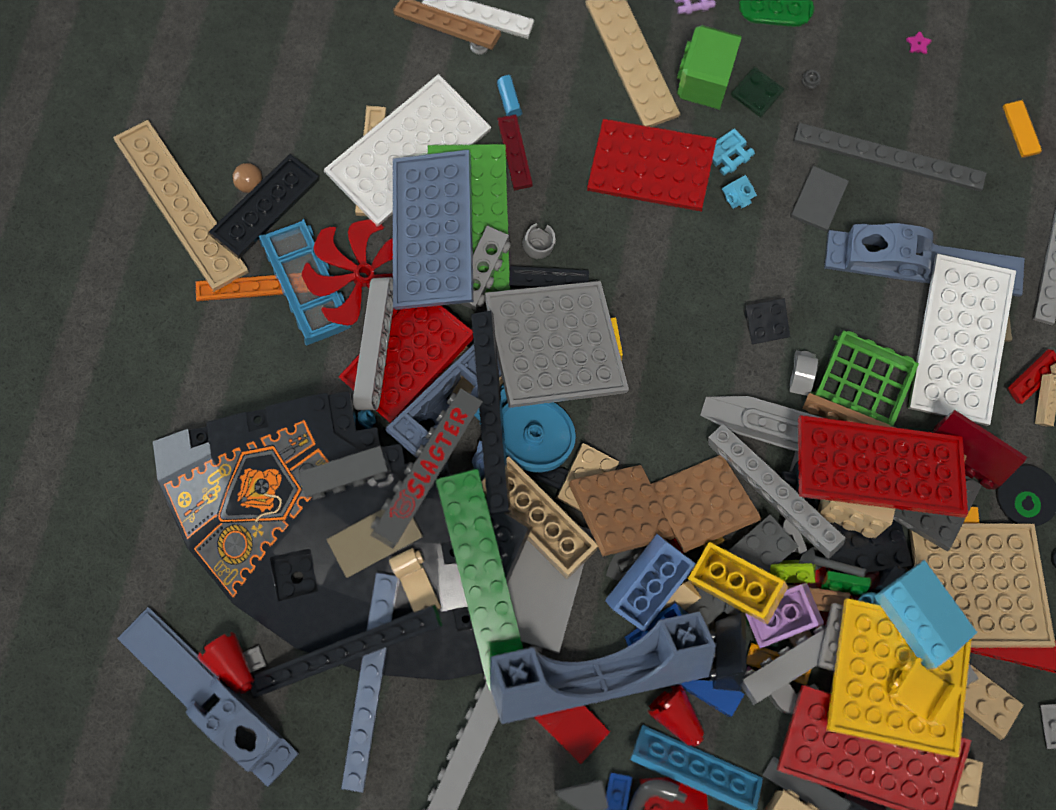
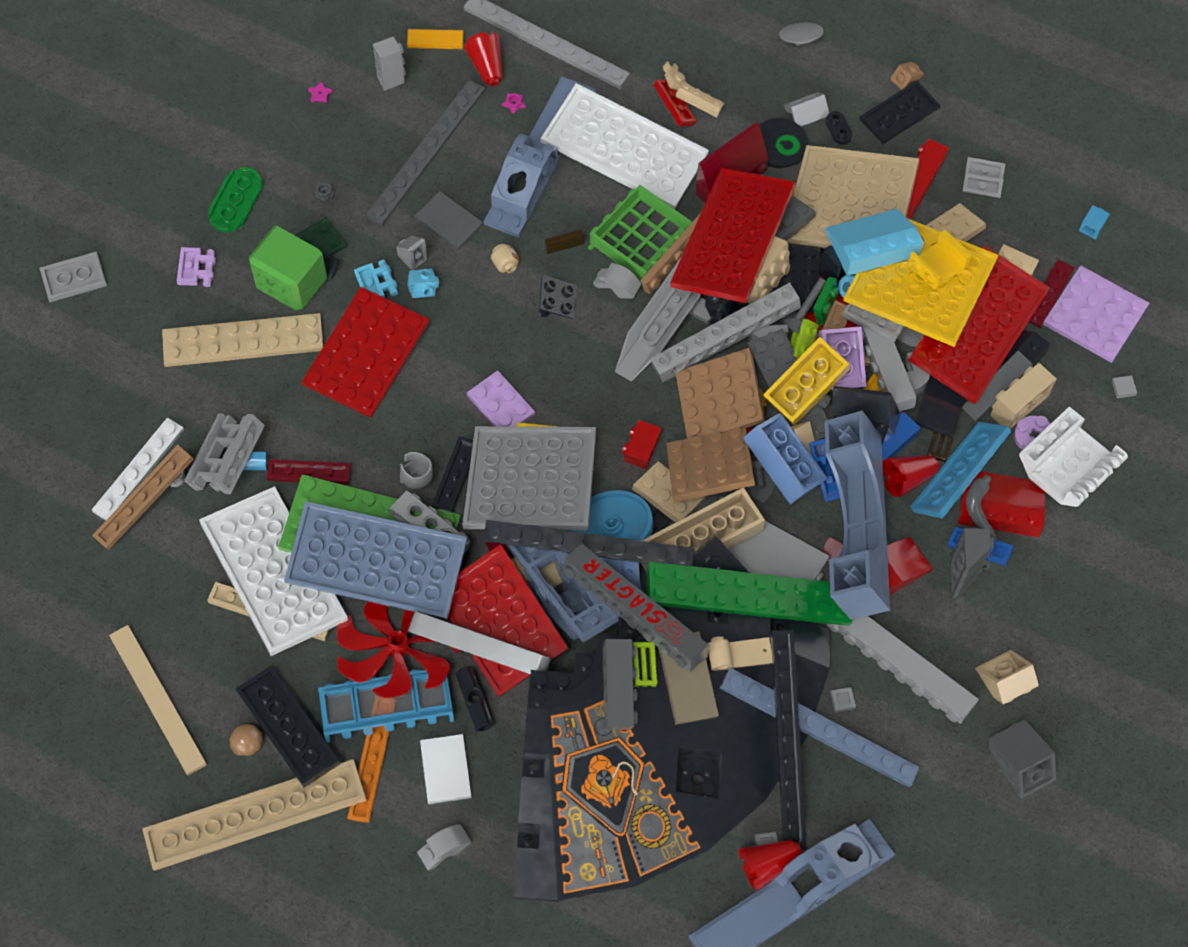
camera: 75 degrees left, 10 degrees down
none -> tan tile [109,625,207,776]
none -> light grey fence [185,413,265,494]
none -> black plate [322,252,340,279]
none -> light grey brick [373,36,406,91]
none -> light grey slope [396,236,427,270]
none -> light grey brick [417,824,472,871]
none -> white tile [420,734,471,804]
none -> black piece [455,667,494,732]
none -> red cone [463,32,502,86]
none -> lavender plate [467,371,535,427]
none -> tan head [491,244,520,273]
none -> dark pink plate [502,93,526,113]
none -> dark brown tile [545,230,584,254]
none -> red piece [622,420,661,469]
none -> lime tile [632,642,657,687]
none -> slope [821,537,843,564]
none -> light grey tile [830,687,856,712]
none -> black tile [915,375,965,437]
none -> dark brown tile [927,426,957,463]

